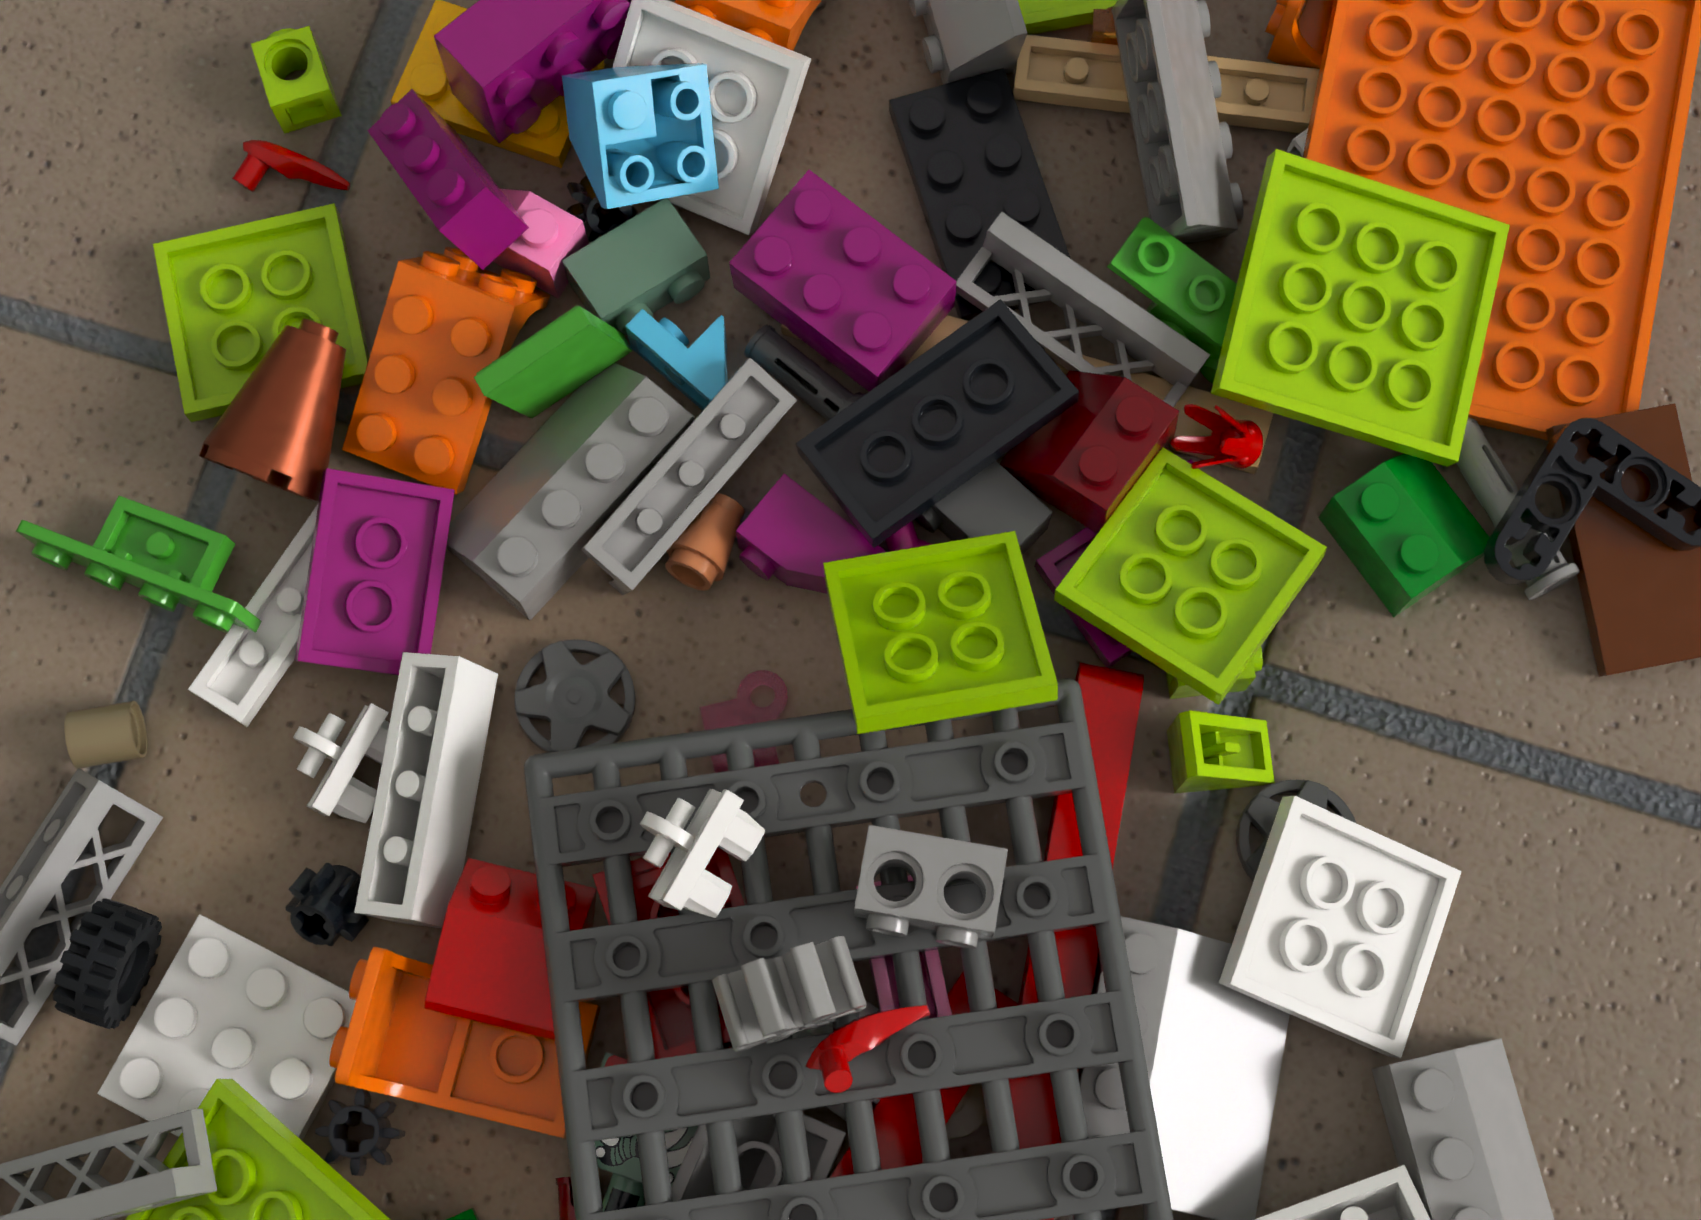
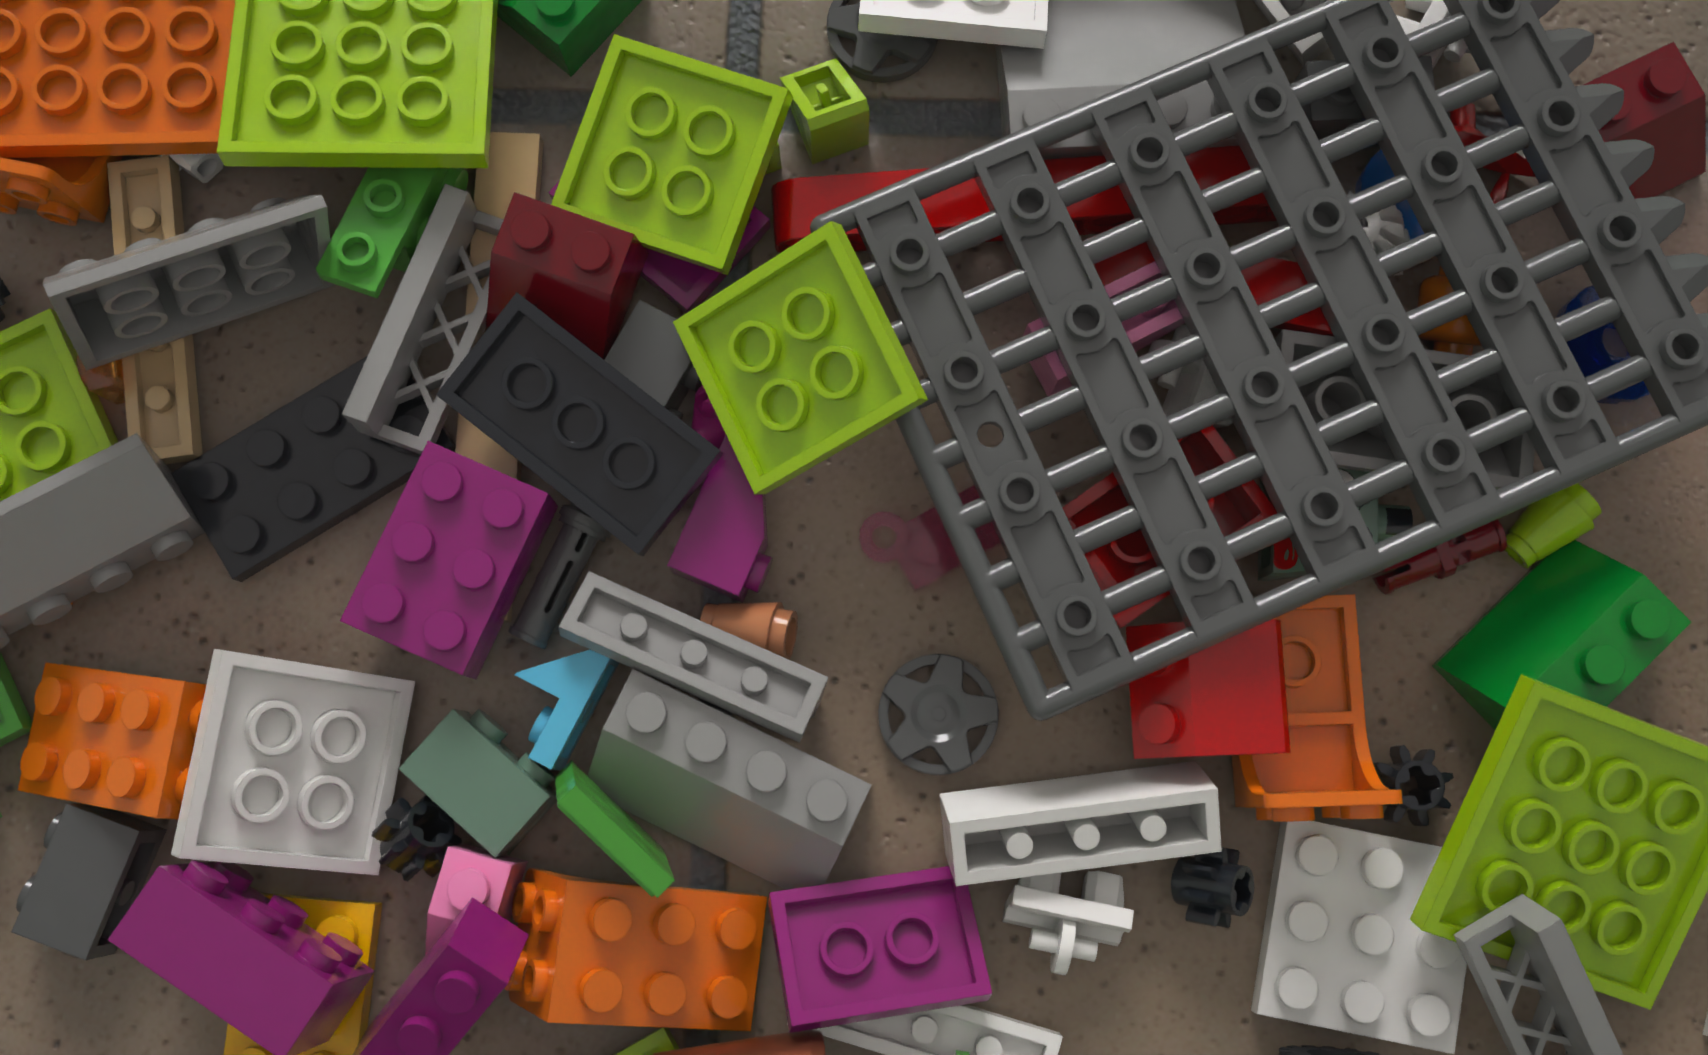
camera: 105 degrees left, 5 degrees up
medium azure slope [562,63,719,209] -> none
white hips [640,789,765,918] -> none
light grey gear [712,936,867,1052] -> none
red bar [805,1005,930,1093] -> none
light grey brick [854,825,1008,949] -> none
red piece [1170,404,1263,469] -> none

